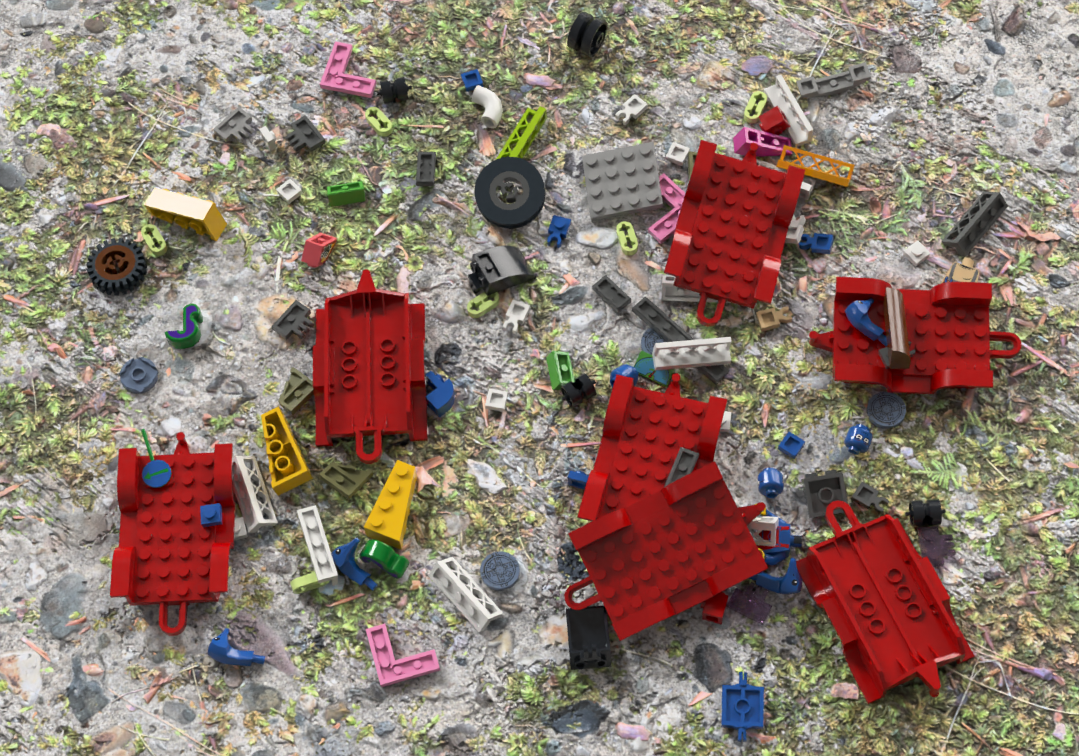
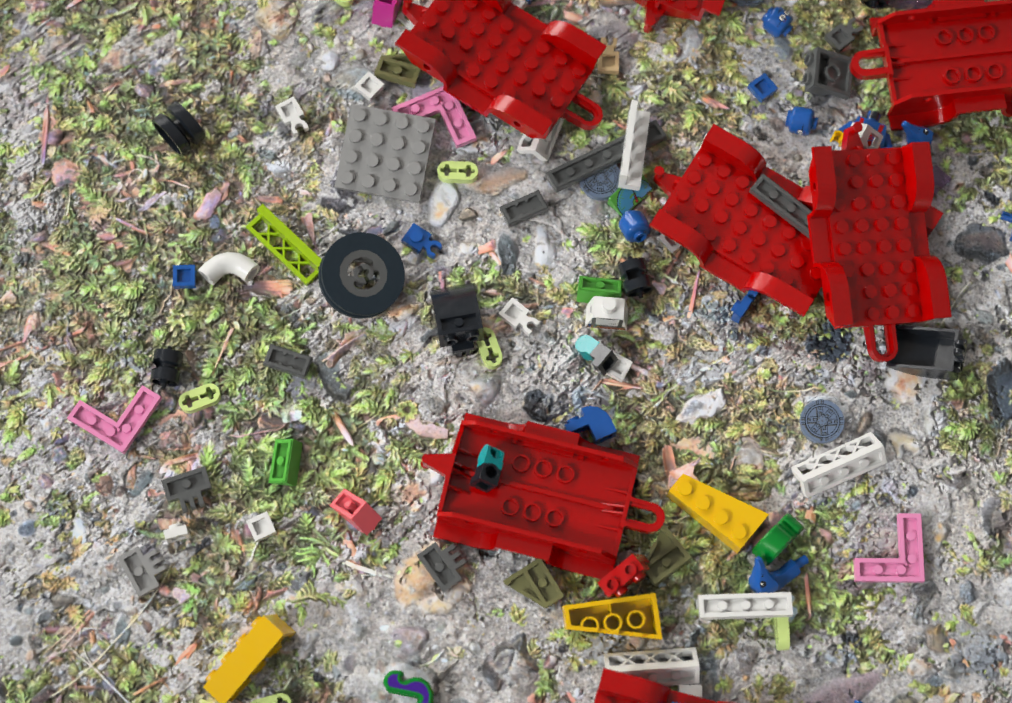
camera: 80 degrees left, 10 degrees up
none -> black leg [469,444,504,493]
none -> leg [575,335,618,376]
none -> white torso [585,296,628,331]
none -> red plate [597,553,650,598]

